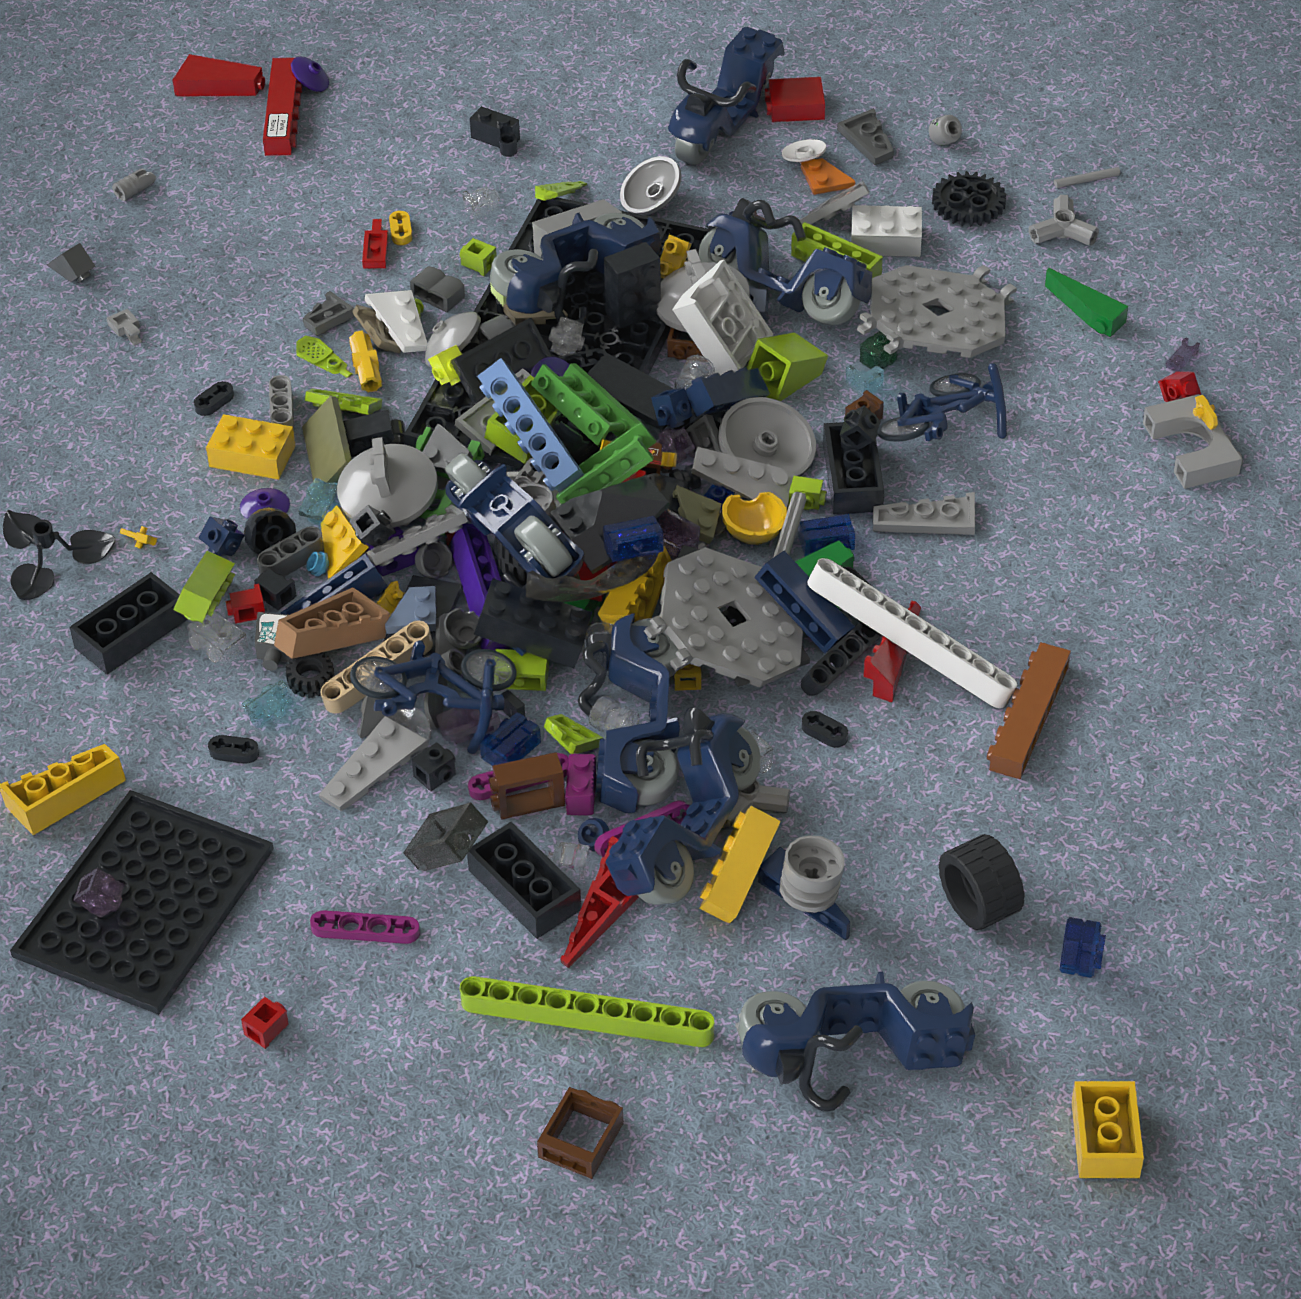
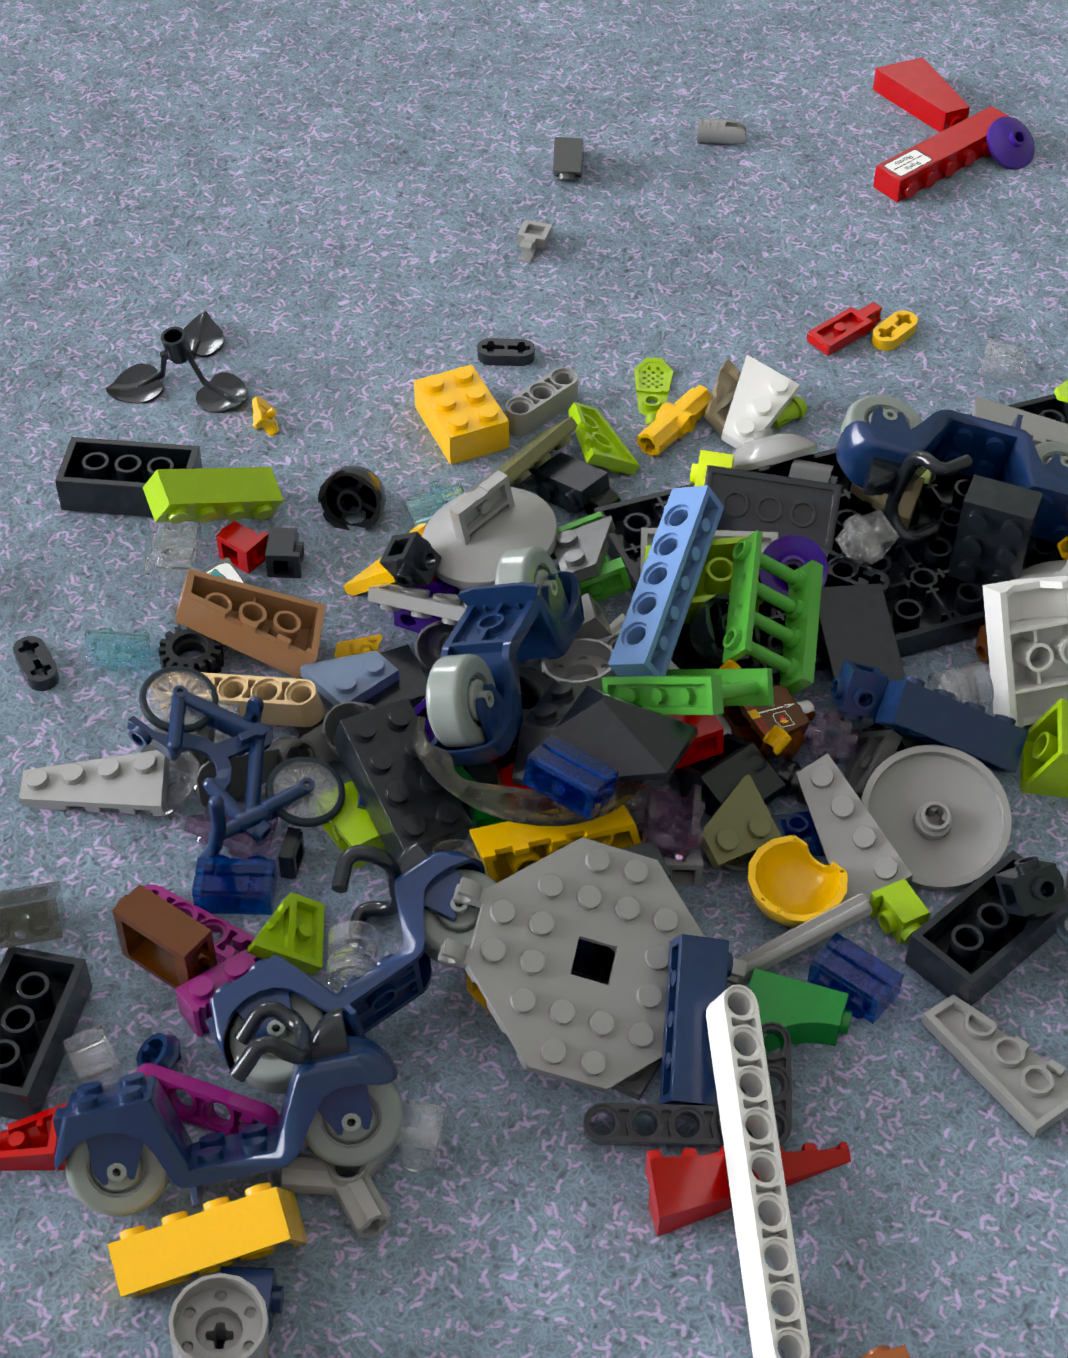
camera: 50 degrees right, 0 degrees up
dark blue brick [198,516,244,557] -> none
dark purple dish [240,488,290,519] -> none
dark grey beam [257,526,324,577] -> none
dark blue slope [280,554,388,615] -> none
dark grey wing [303,291,355,335] -> none
dark azure plate [306,551,329,577] -> none
dark grey brick [410,266,465,312] -> none
black brick [412,742,456,791] -> none
lime brick [459,238,497,276] -> none
black beam [802,711,848,748] -> none

